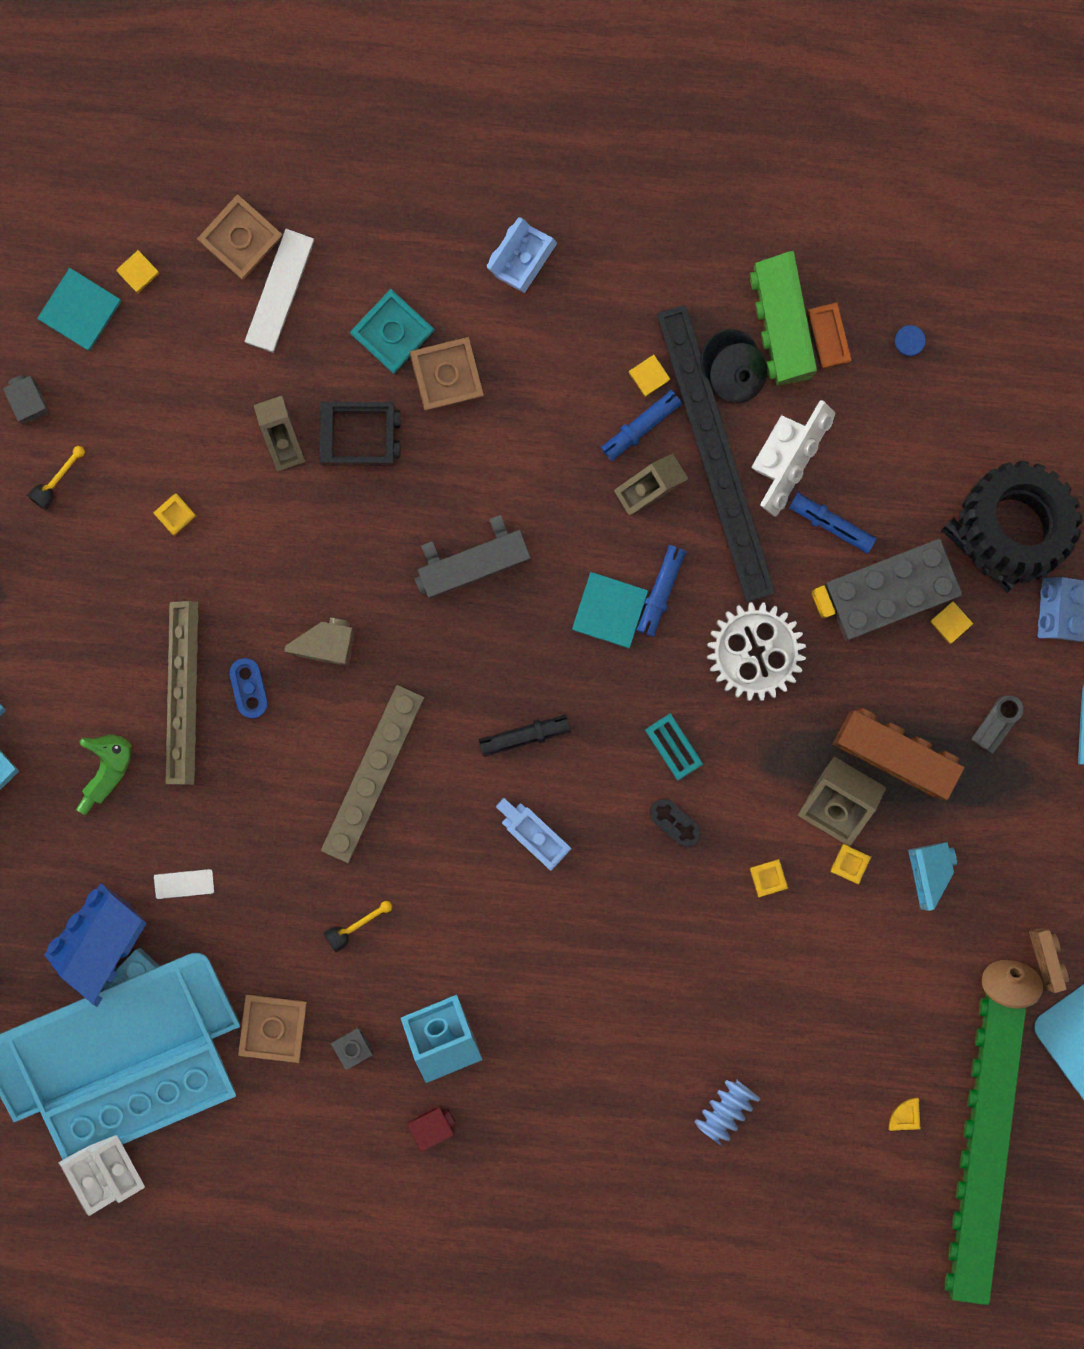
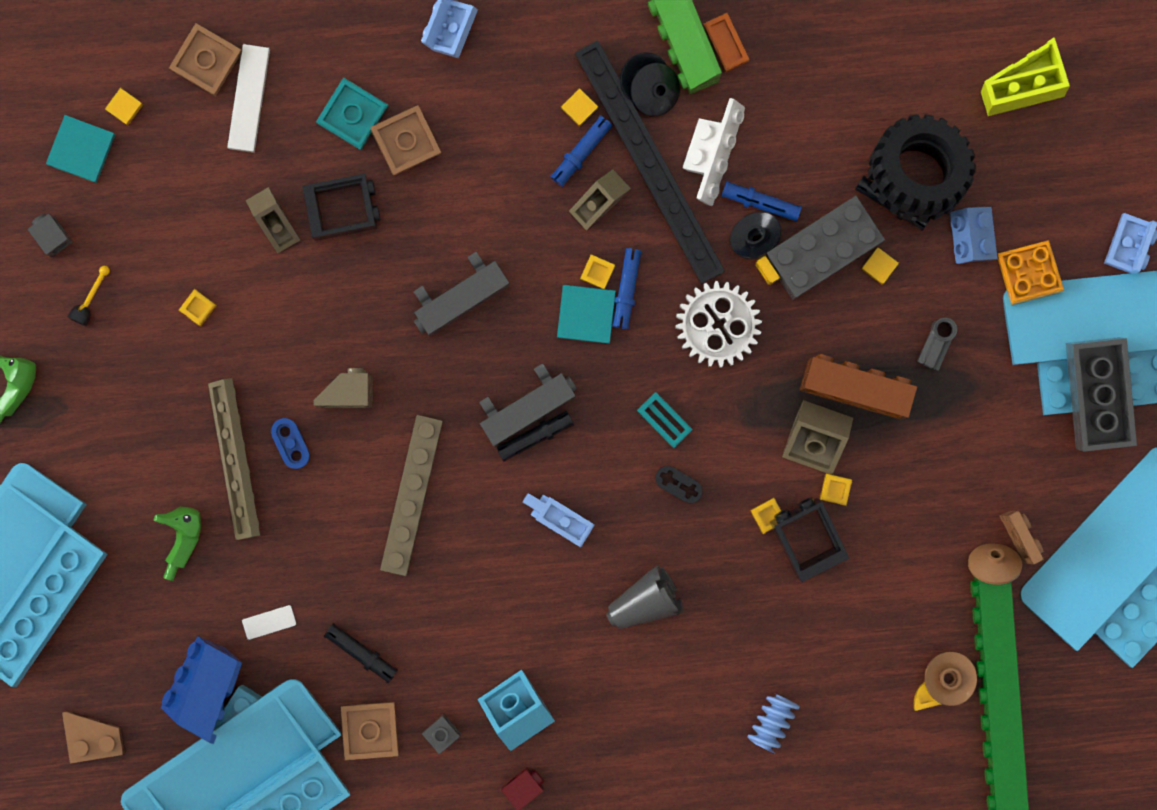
camera: 10 degrees left, 0 degrees up
hinge [323,901,392,953] -> none
blue tile [894,325,925,357] -> none
medium azure slope [908,842,957,911] -> none
none -> black pin [324,623,398,684]
none -> dark grey brick [479,363,577,447]
none -> yellow tile [580,255,615,290]
none -> dark grey cone [606,565,684,629]
none -> black dish [730,212,781,259]
none -> black window [770,497,849,582]
none -> medium nougat dish [925,652,977,706]

